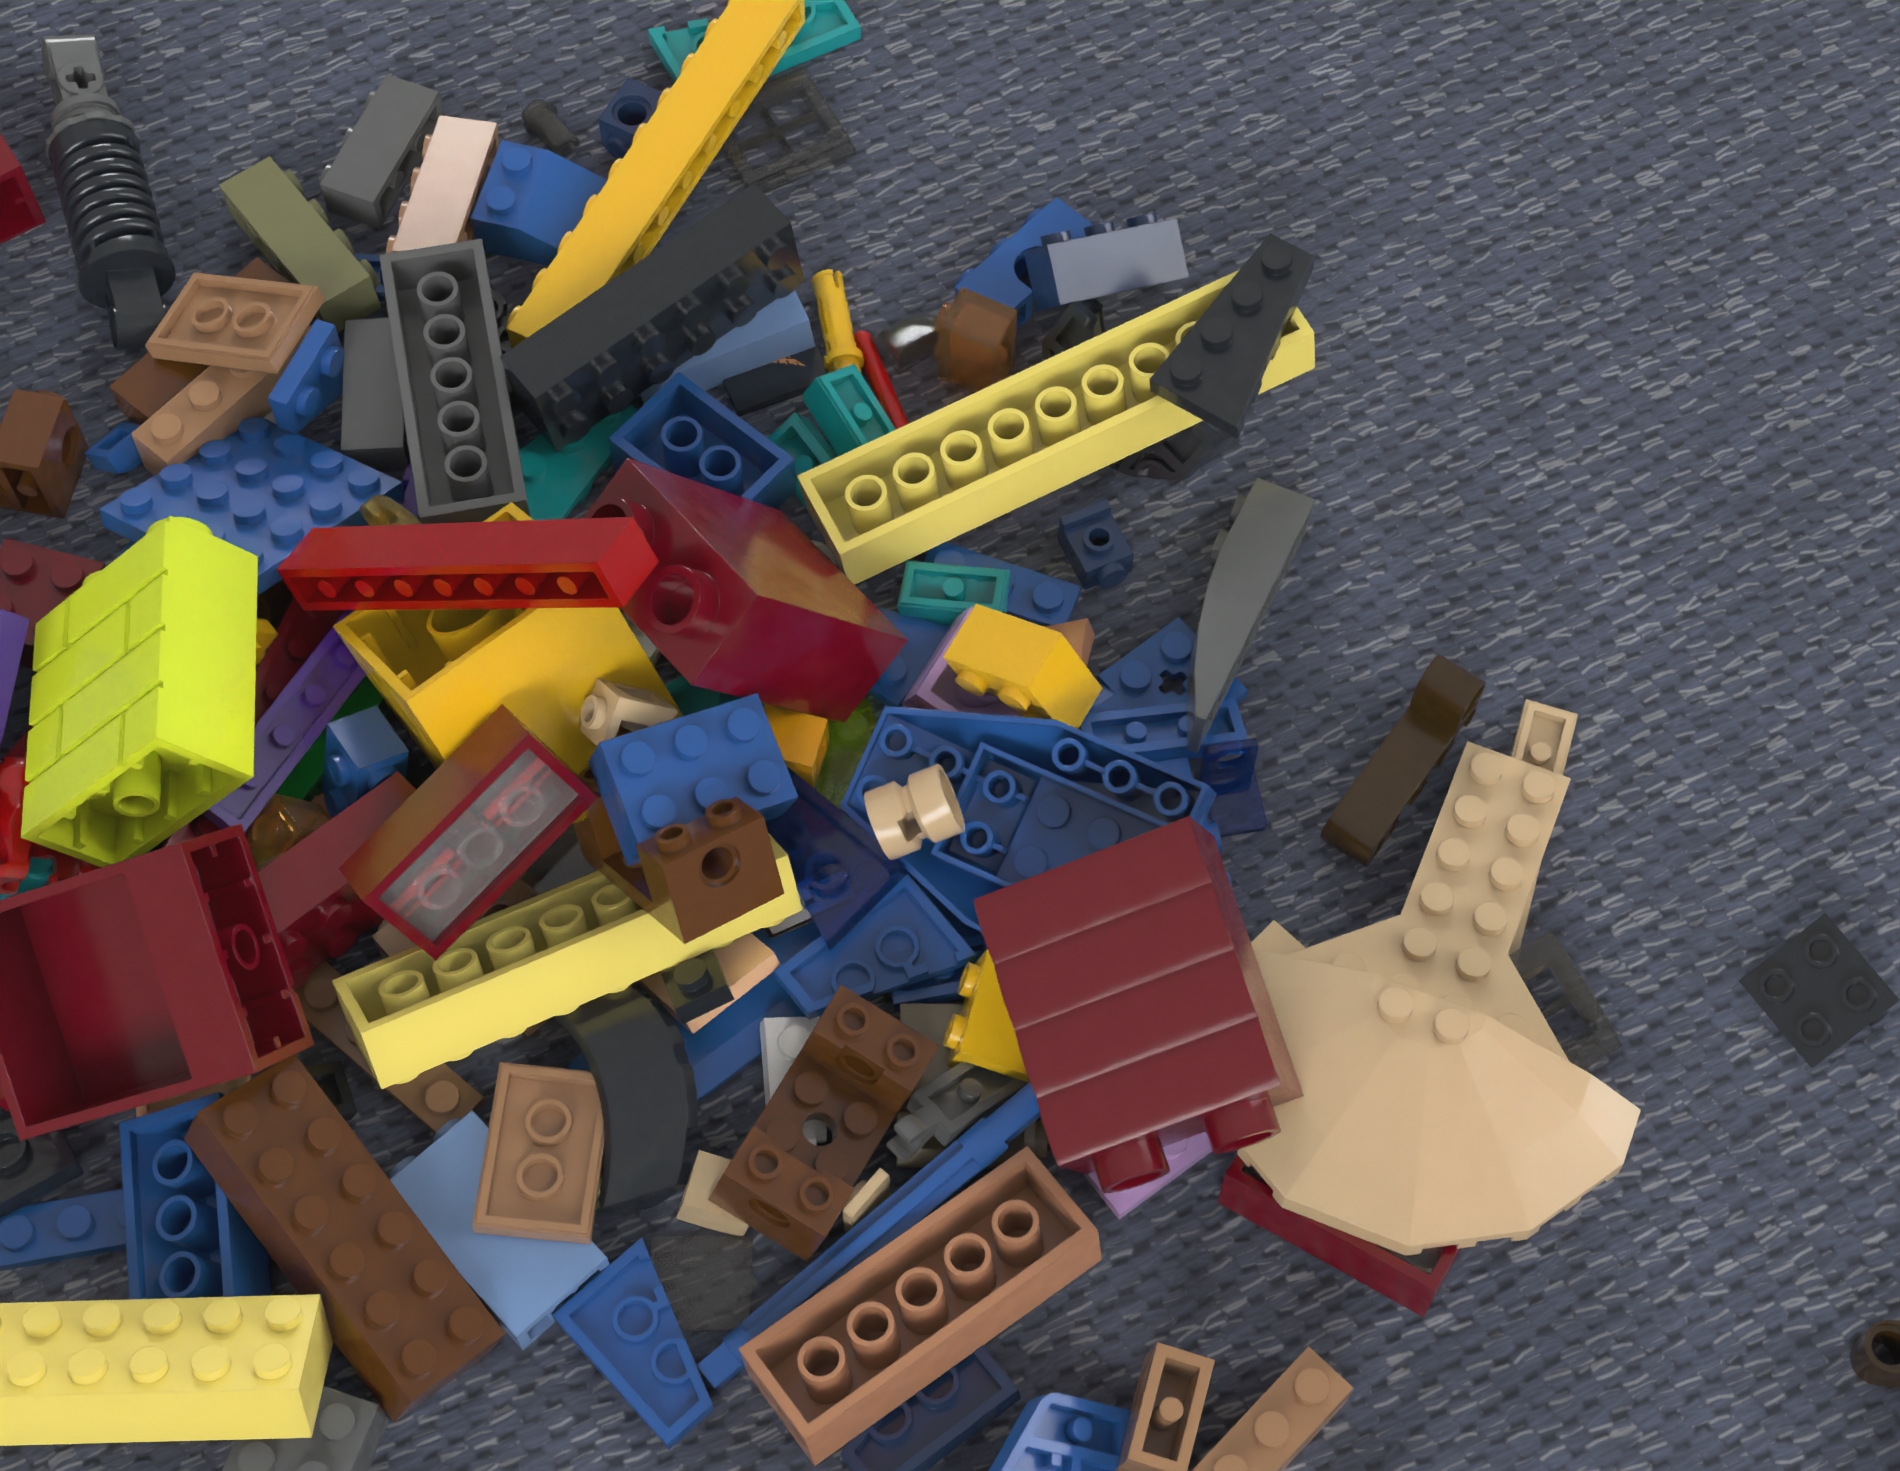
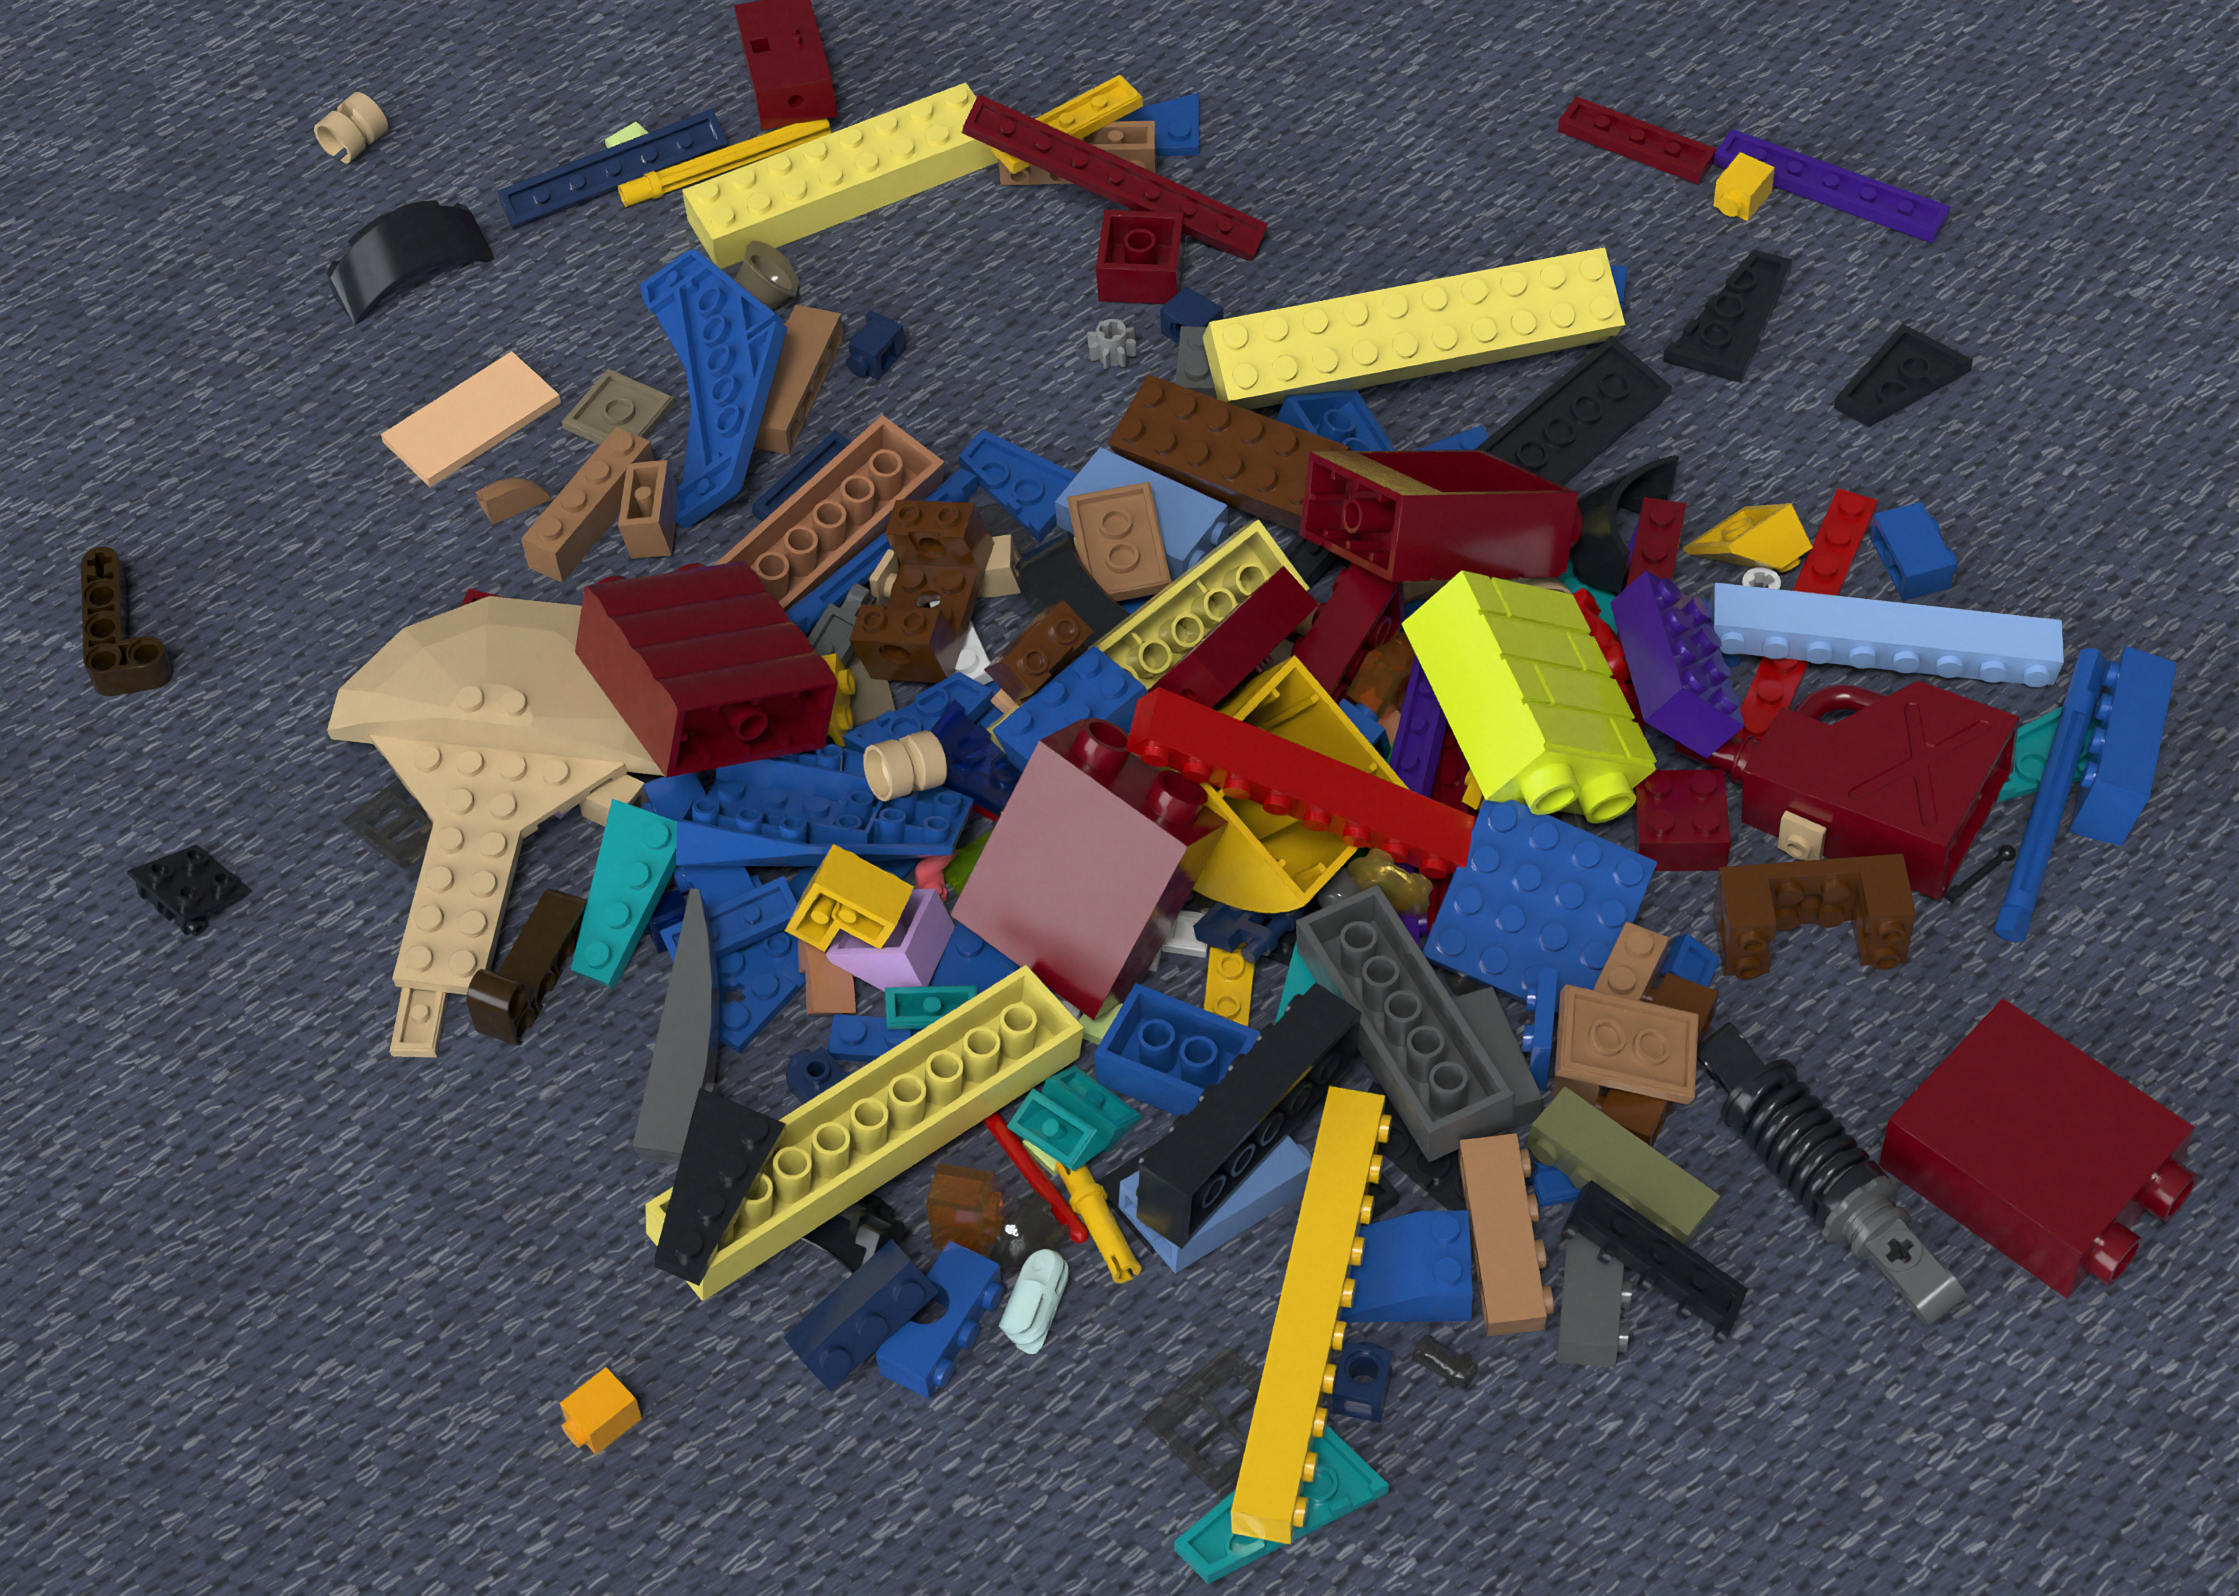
camera: 170 degrees right, 10 degrees down
none -> light orange brick [560,1367,642,1455]
none -> teal wing [571,798,677,989]
none -> light aqua arm [999,1249,1069,1354]
none -> black hinge [1561,1180,1748,1344]

